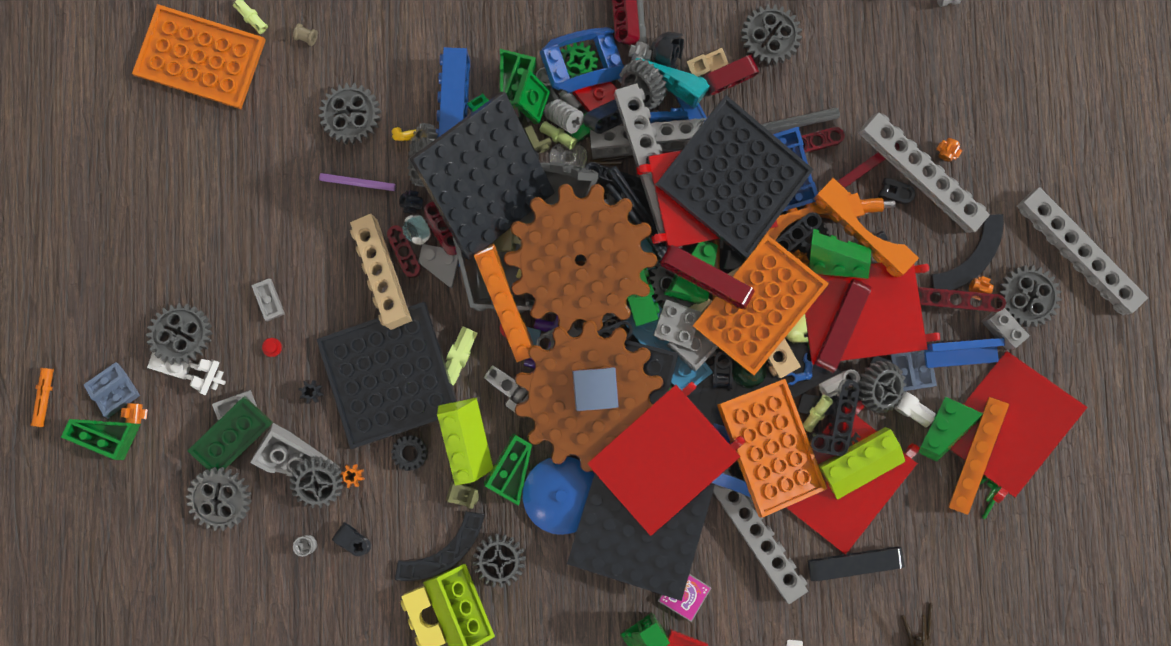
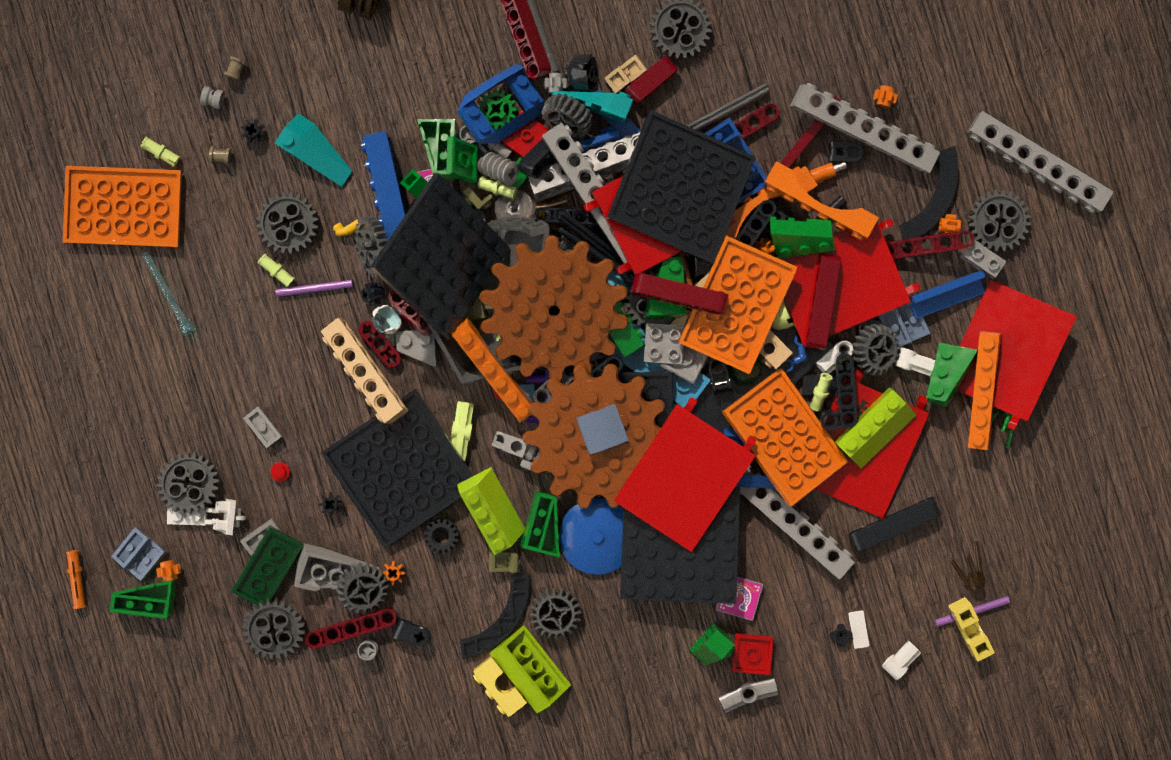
camera: 10 degrees left, 5 degrees up
none -> clear light blue piece [142,252,196,335]
none -> black gear [241,119,265,143]
none -> yellowish green pin [257,254,295,287]
none -> teal wedge [275,113,352,187]
none -> dark red beam [305,607,398,649]

